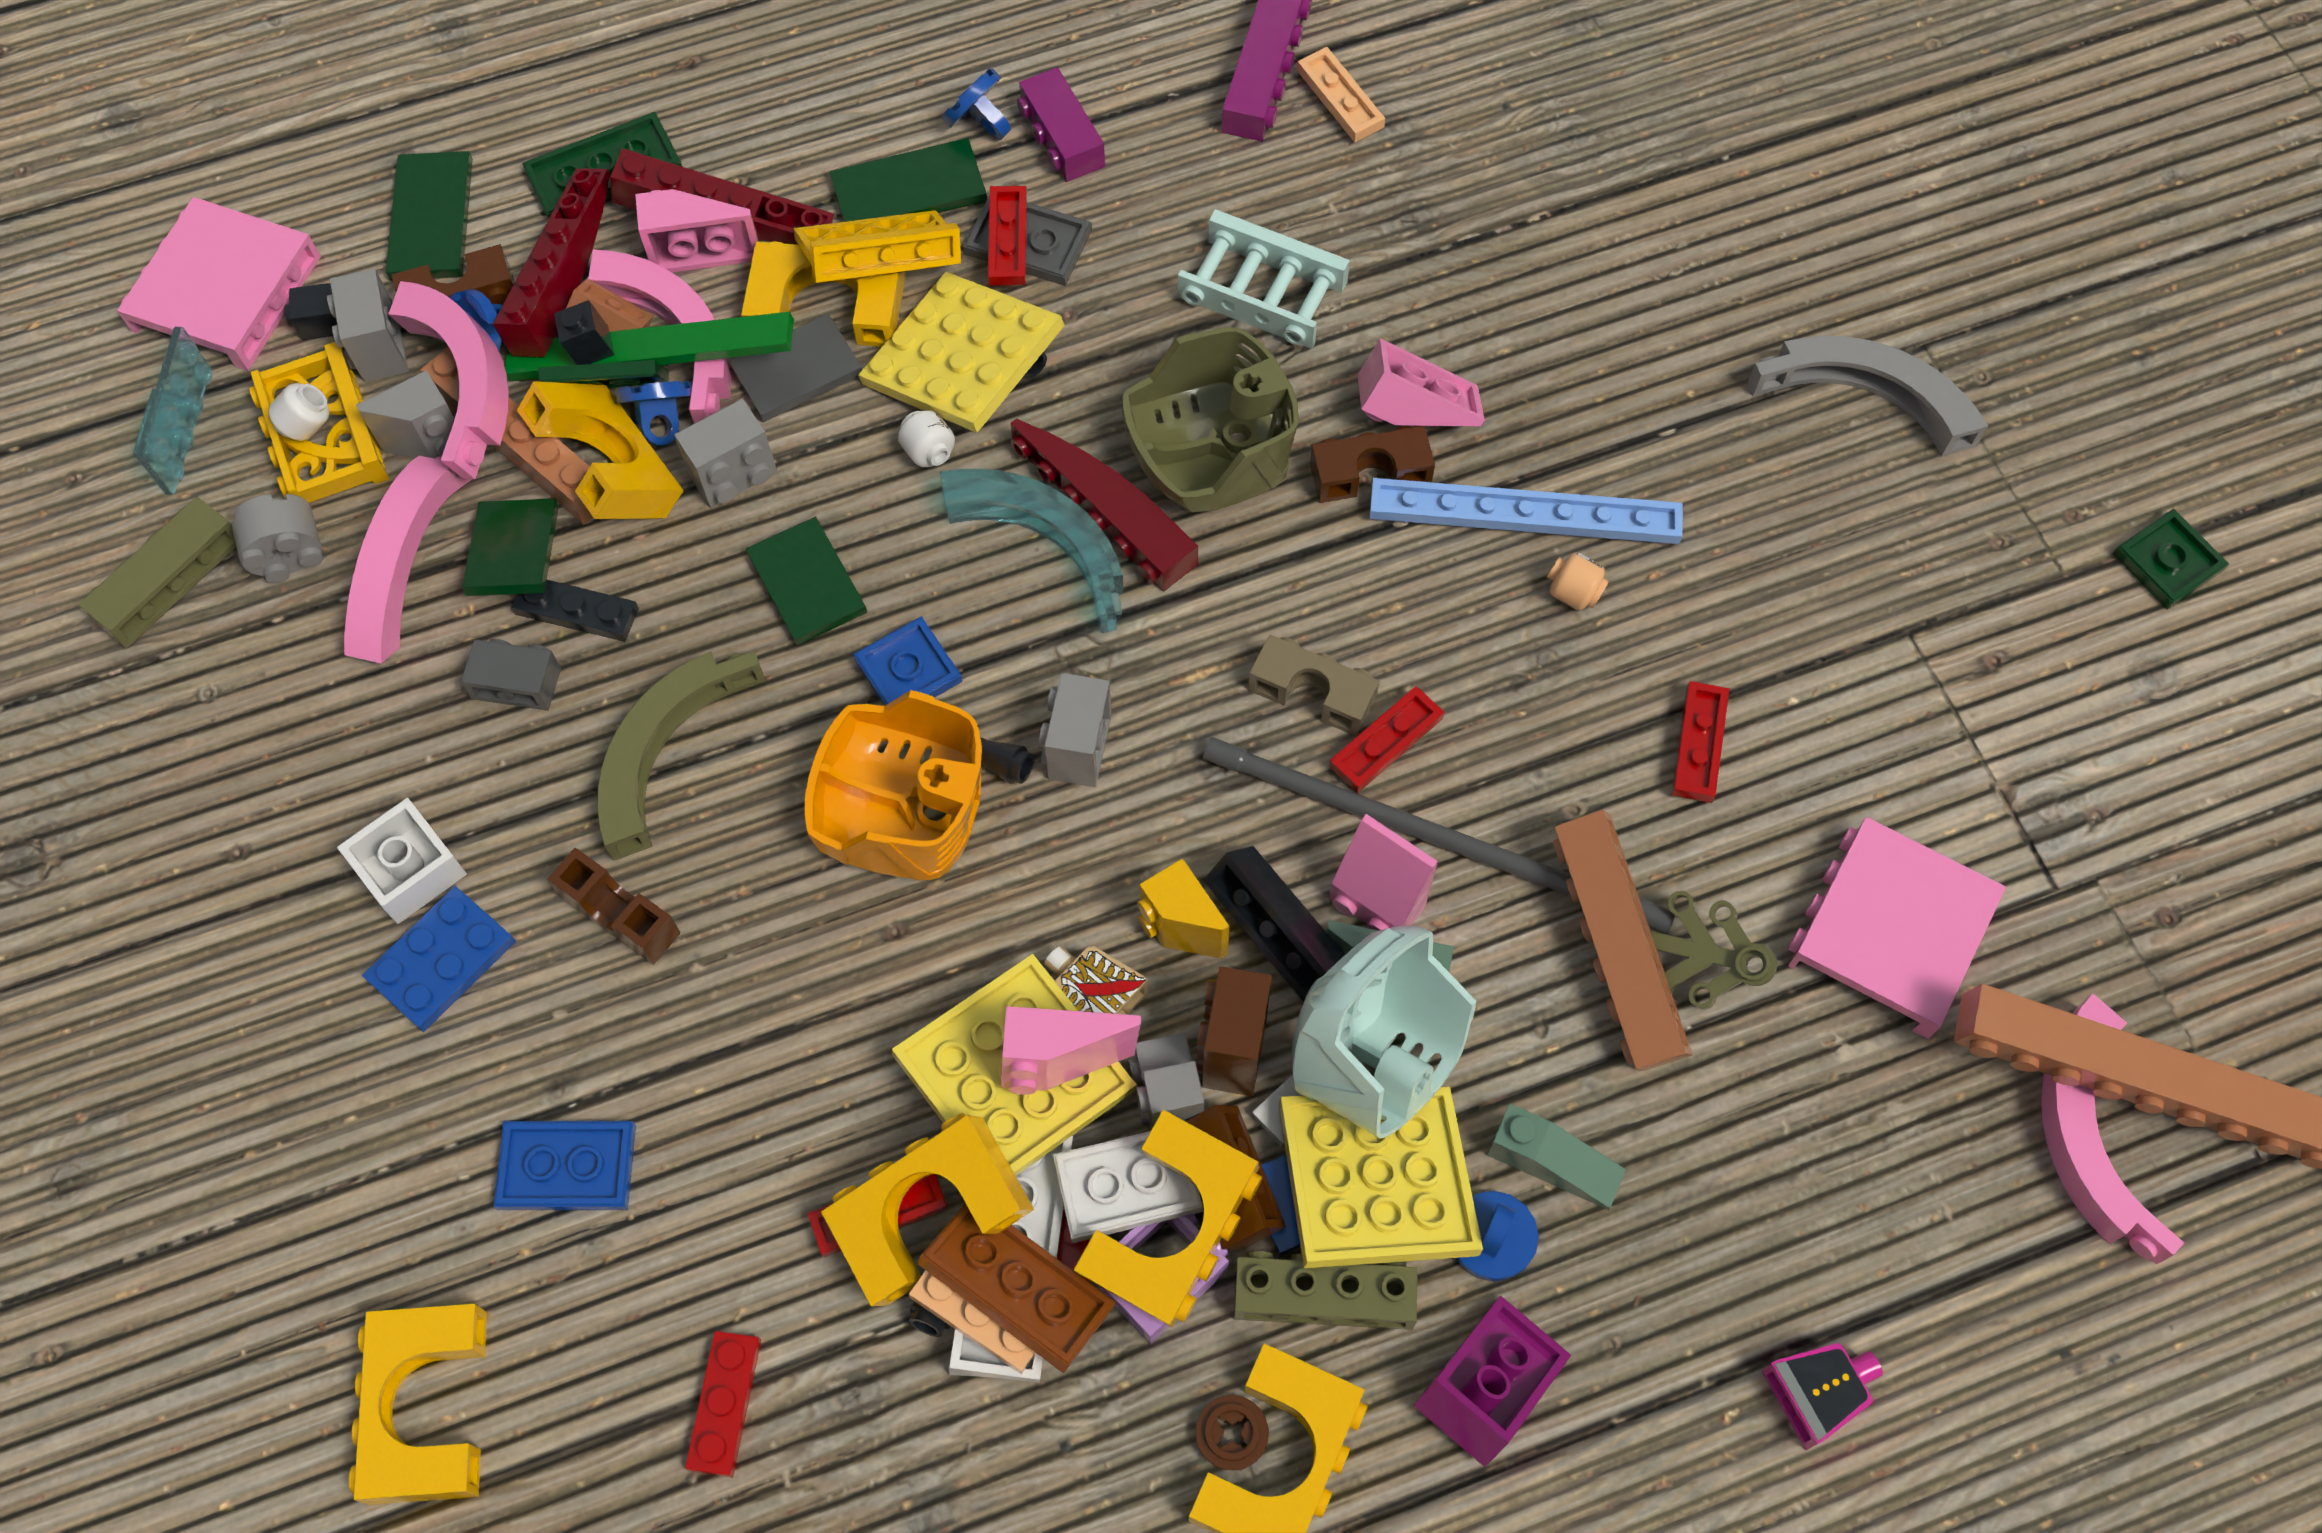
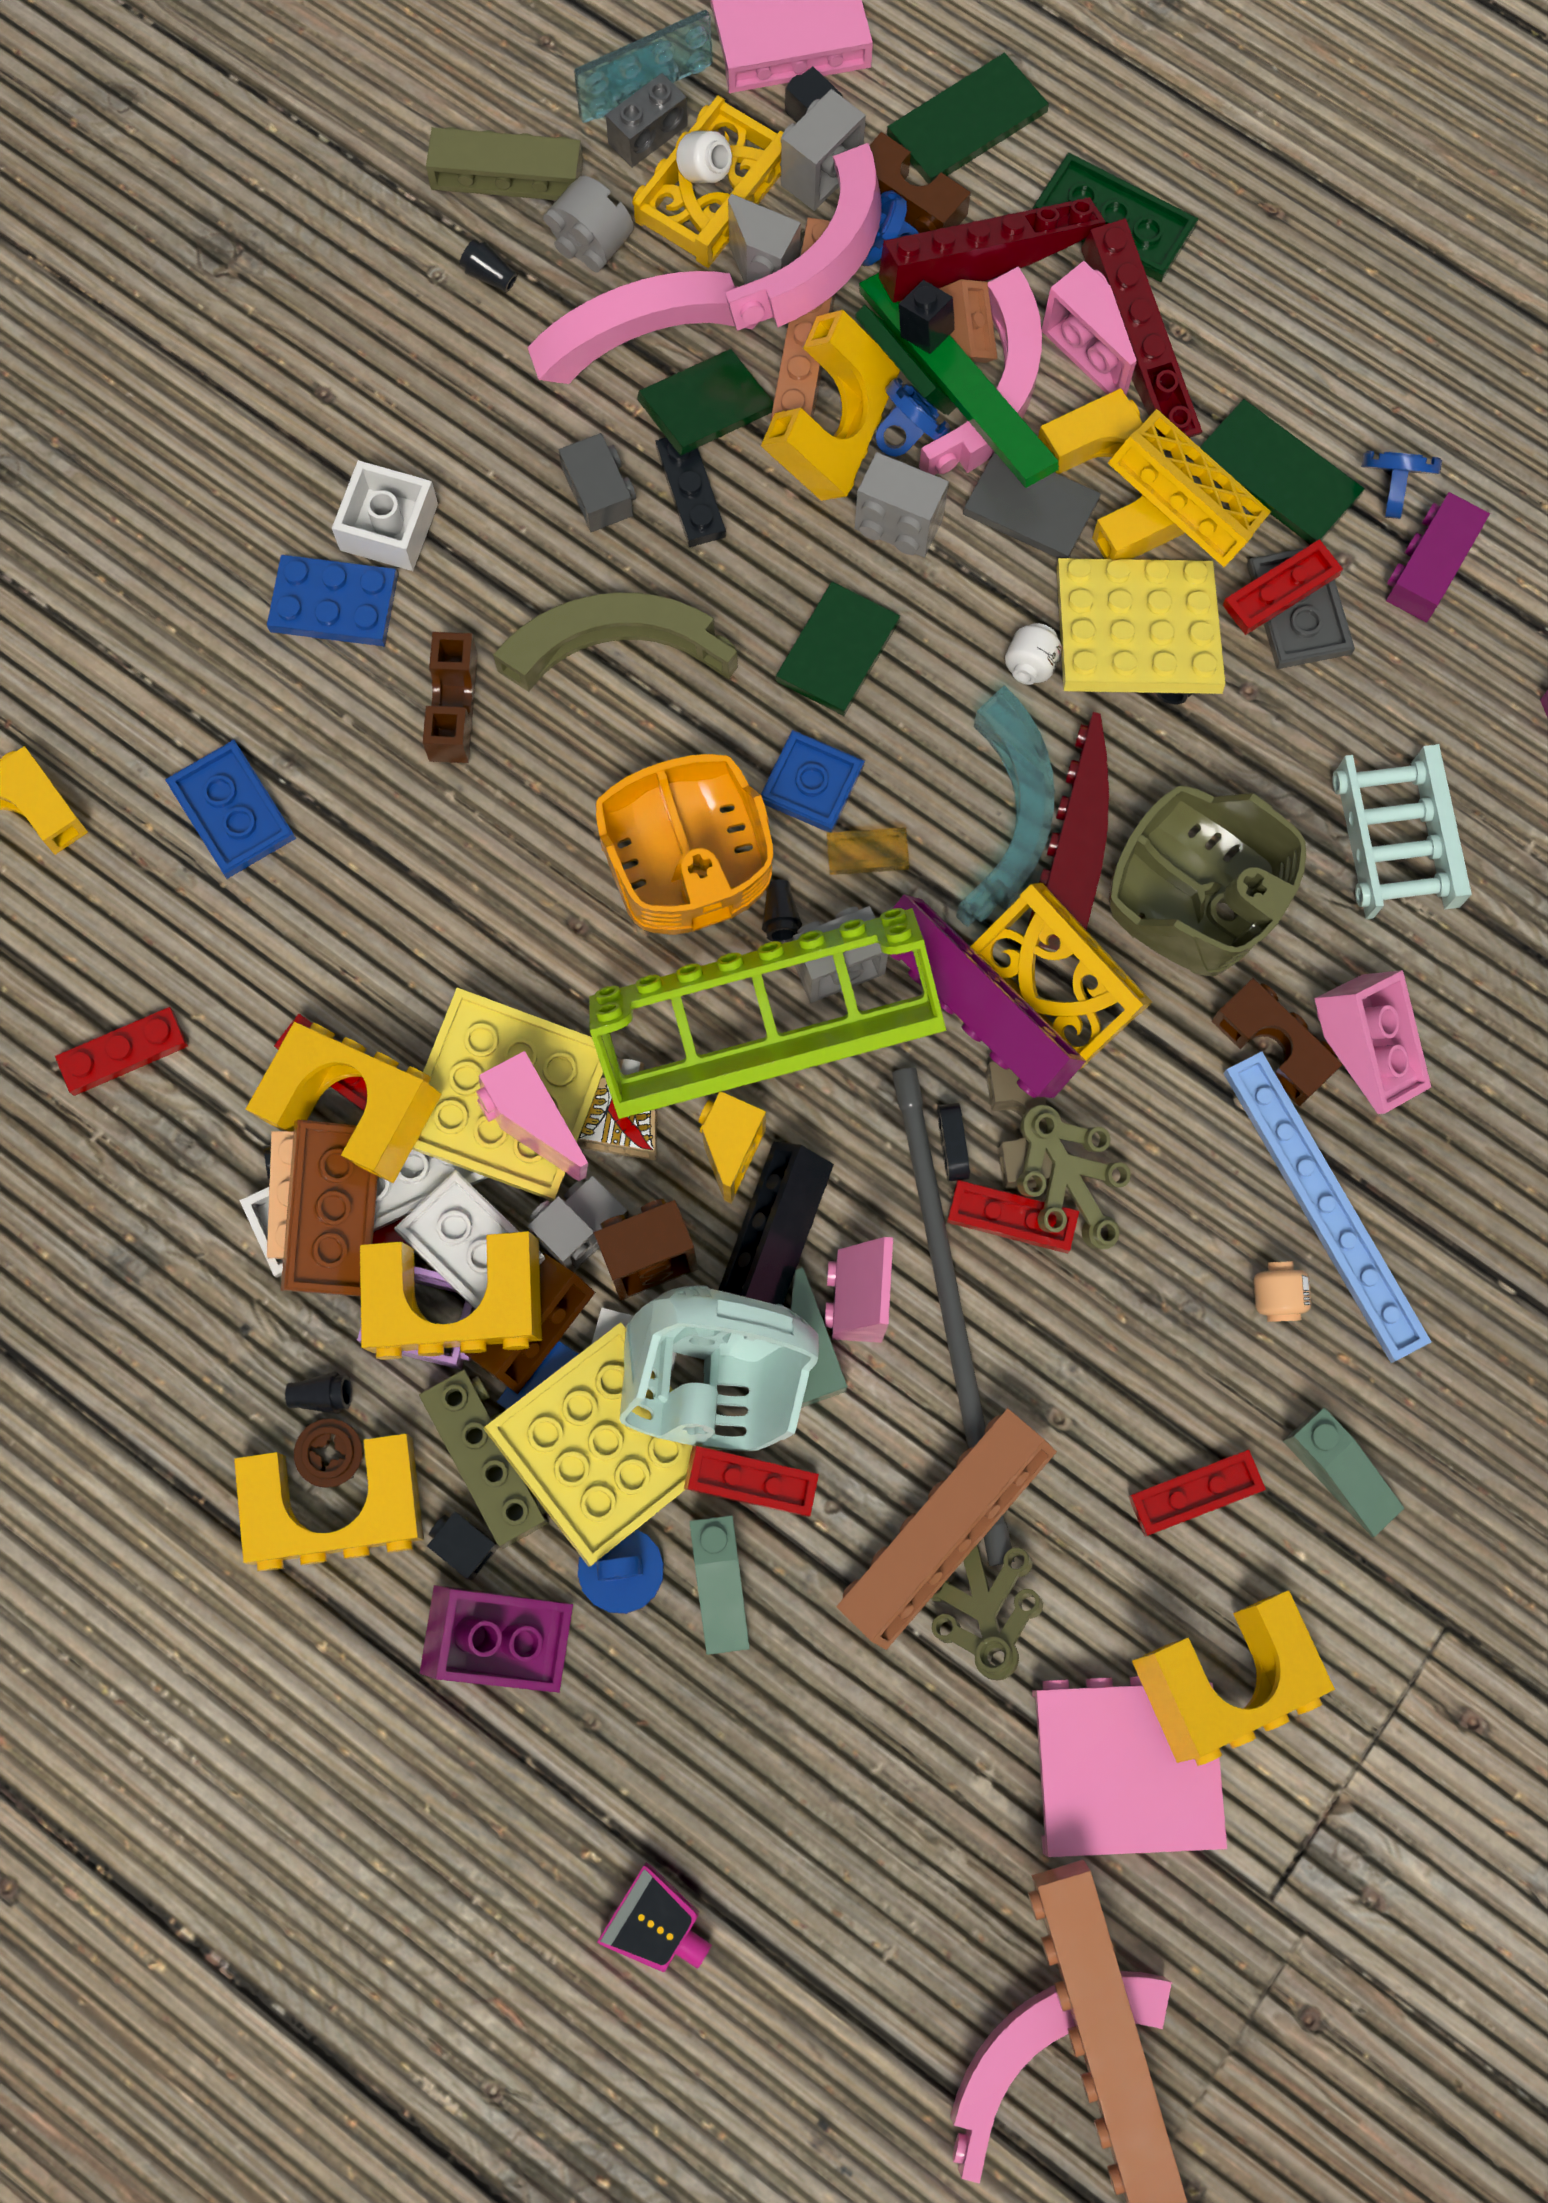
camera: 55 degrees right, 10 degrees up
none -> black cone [285,1371,352,1414]
none -> black brick [427,1512,499,1581]
none -> black cone [459,239,518,293]
none -> lime window [589,908,946,1119]
none -> flat silver brick [605,73,688,168]
none -> red plate [684,1446,819,1517]
none -> clear yellow tile [826,827,910,875]
none -> magenta brick [888,894,1086,1098]
none -> black beam [937,1103,970,1182]
none -> yellow fence [970,883,1153,1070]
none -> olive plant [1017,1105,1131,1249]
none -> yellow arch [1132,1590,1335,1766]
none -> sand green slope [1283,1407,1405,1538]

